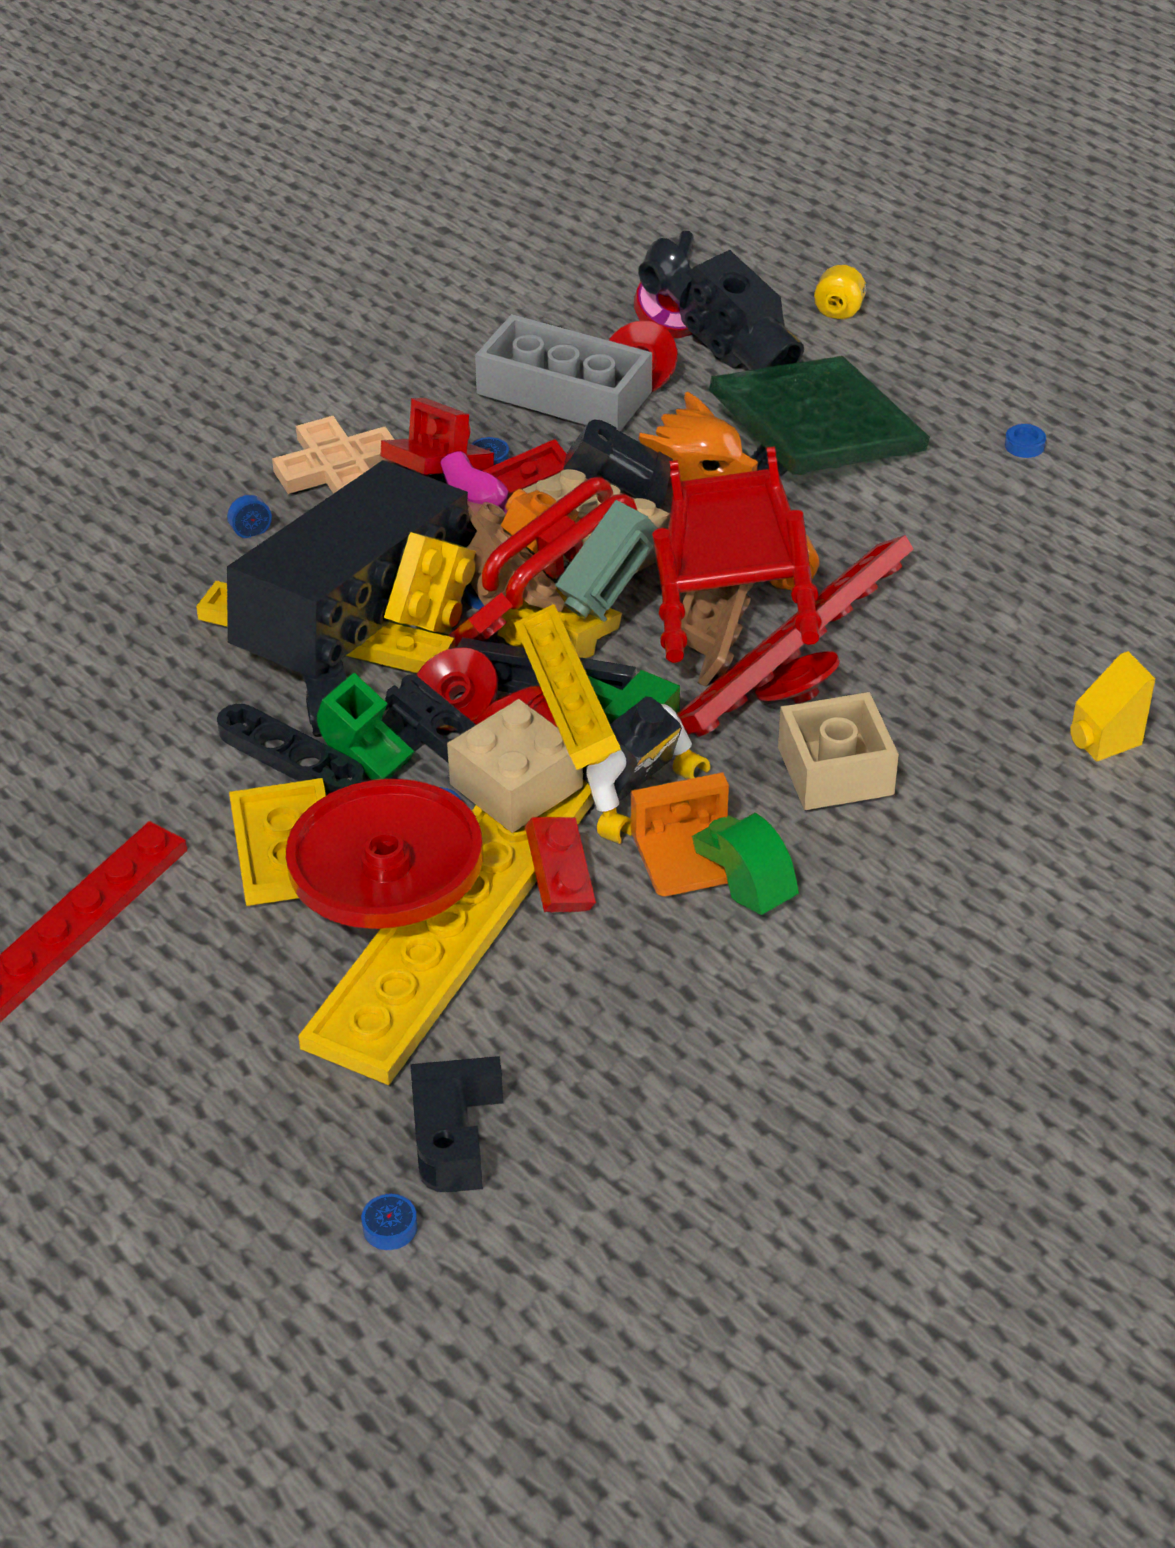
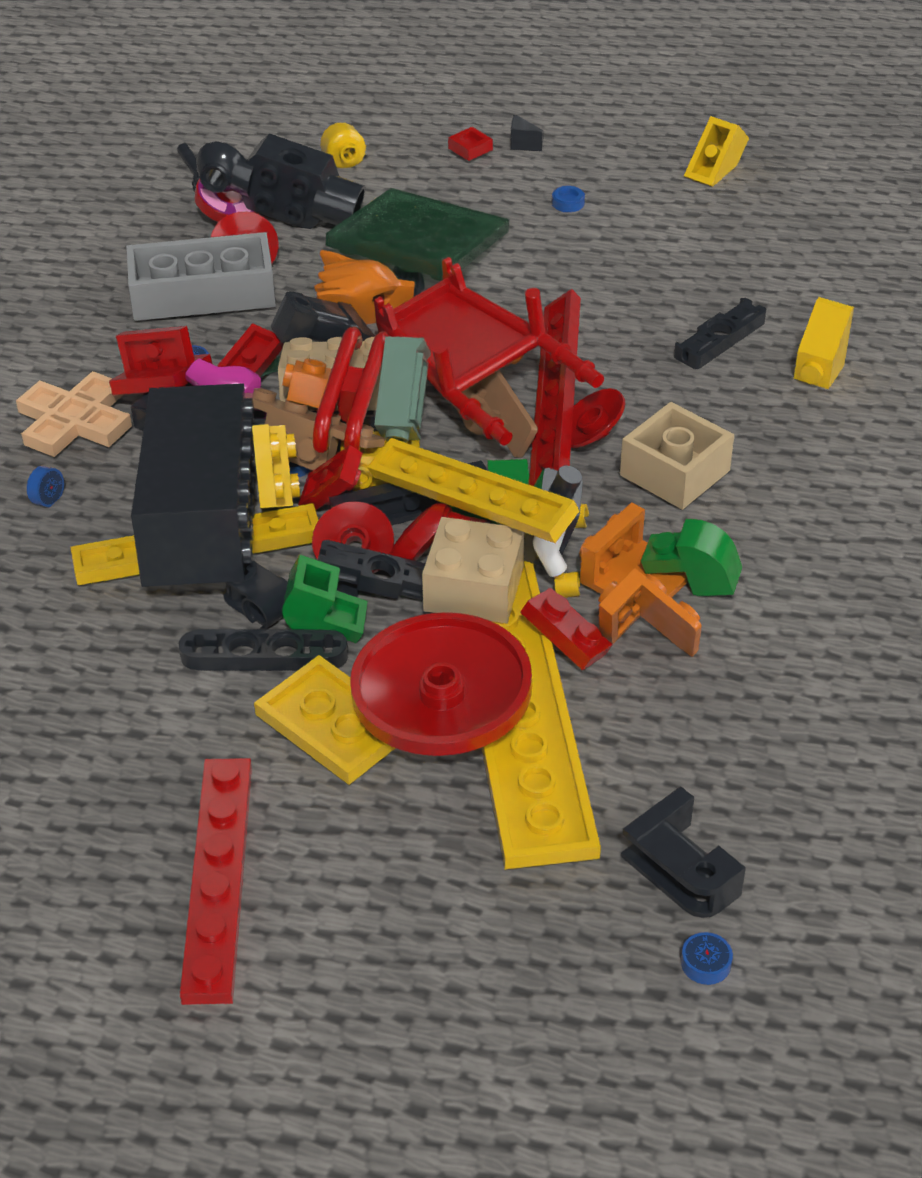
camera: 35 degrees left, 0 degrees up
none -> red plate [448,127,493,161]
none -> black slope [511,115,544,151]
none -> orange bracket [598,568,702,657]
none -> black piece [674,298,767,369]

